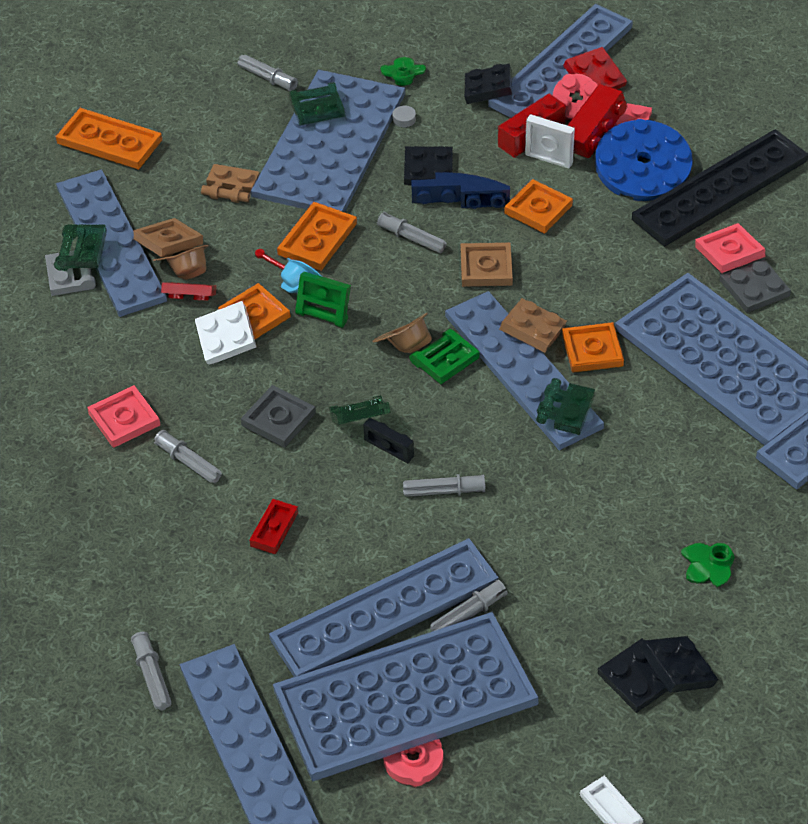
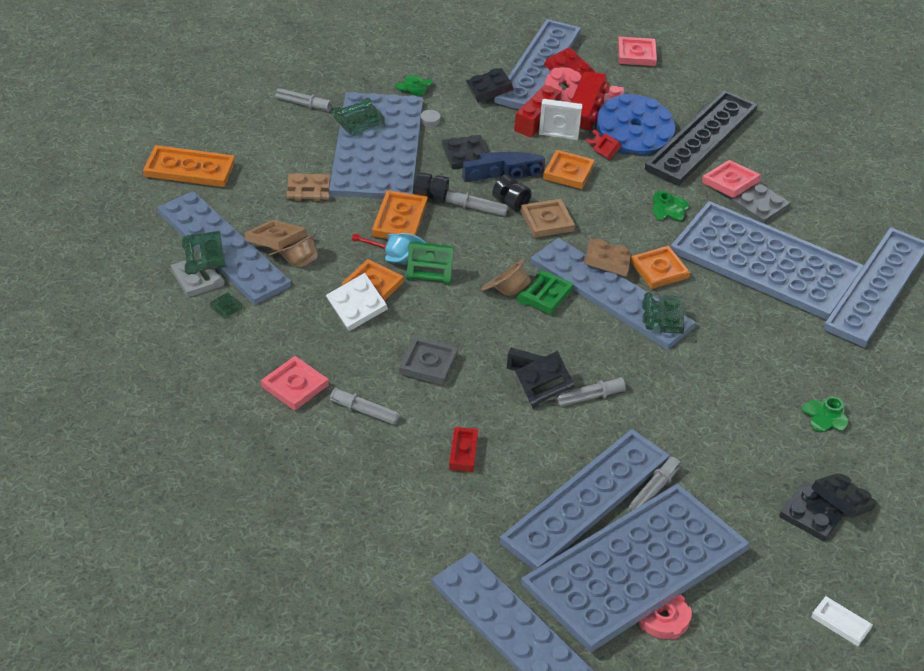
camera: 20 degrees left, 5 degrees down
light grey axle [131,632,171,711] -> none
red plate [161,282,217,301] -> none
clear green plate [329,395,391,425] -> none
none -> clear green plate [210,292,242,319]
none -> black wheel [415,172,450,204]
none -> black wheel [492,174,532,212]
none -> black plate [515,351,576,409]
none -> red plate [586,130,622,161]
none -> coral plate [618,37,657,66]
none -> green plate [652,190,690,222]

